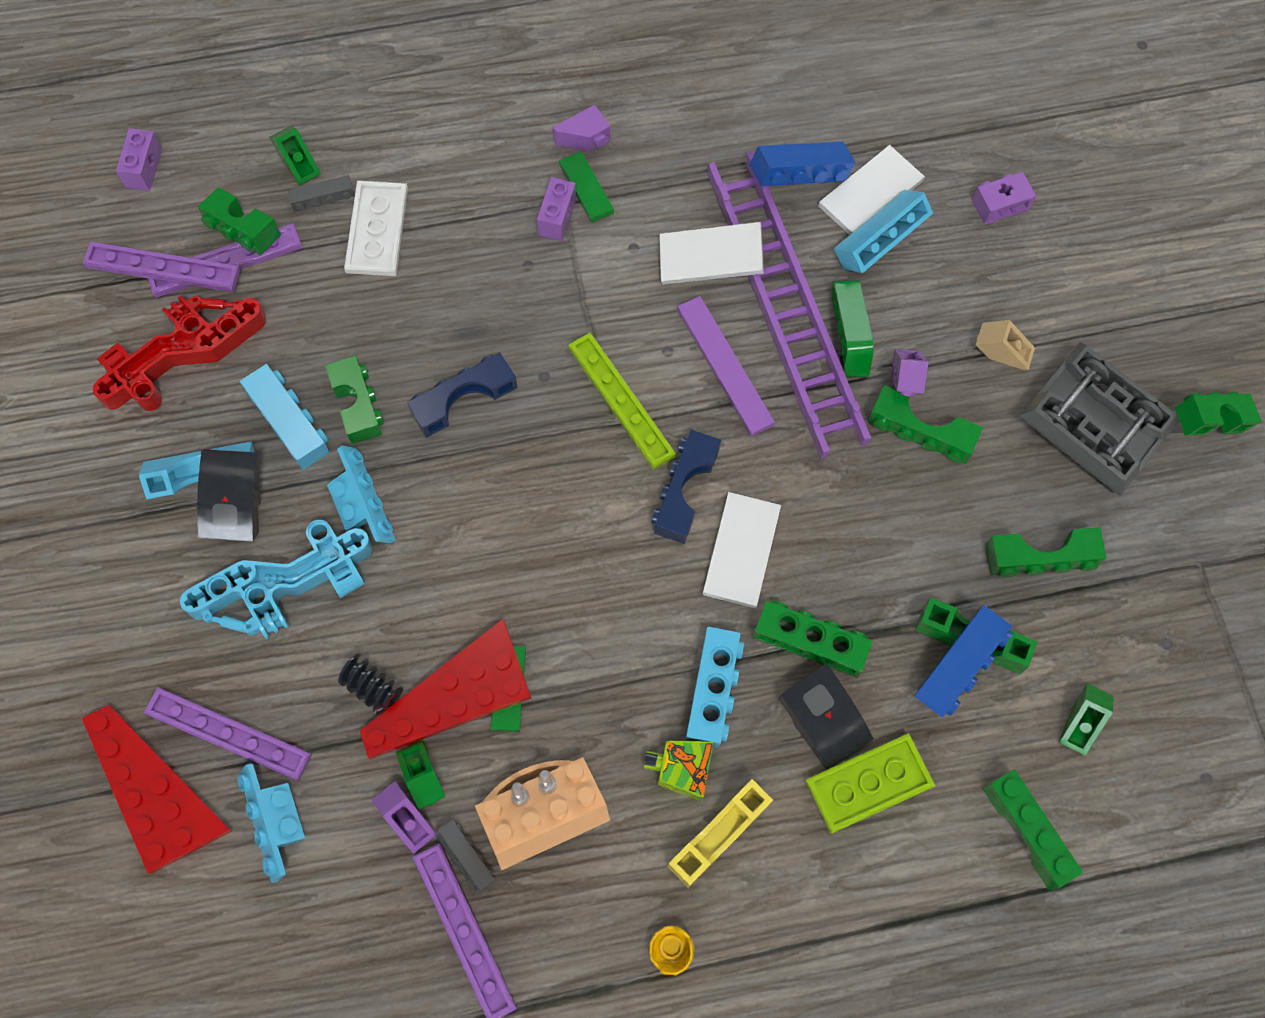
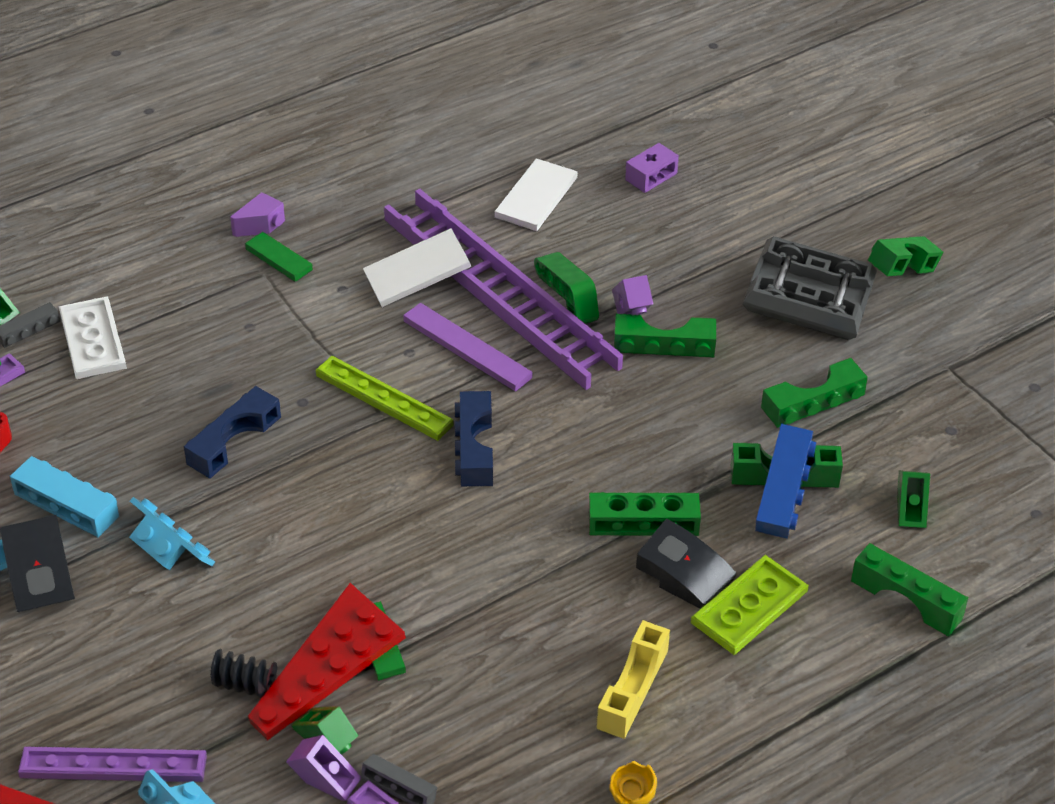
camera: 20 degrees left, 25 degrees down
medium azure beam [180,520,373,639] -> none
arch [325,355,384,444] -> none
light nougat piece [475,757,610,870] -> none
medium lavender brick [537,177,576,241] -> none
torso [644,741,713,801] -> none
medium azure brick [685,626,744,749] -> none
white tile [703,492,781,609] -> none
blue brick [749,141,856,187] -> none
medium azure brick [834,190,933,273] -> none
tan slope [976,320,1035,370] -> none

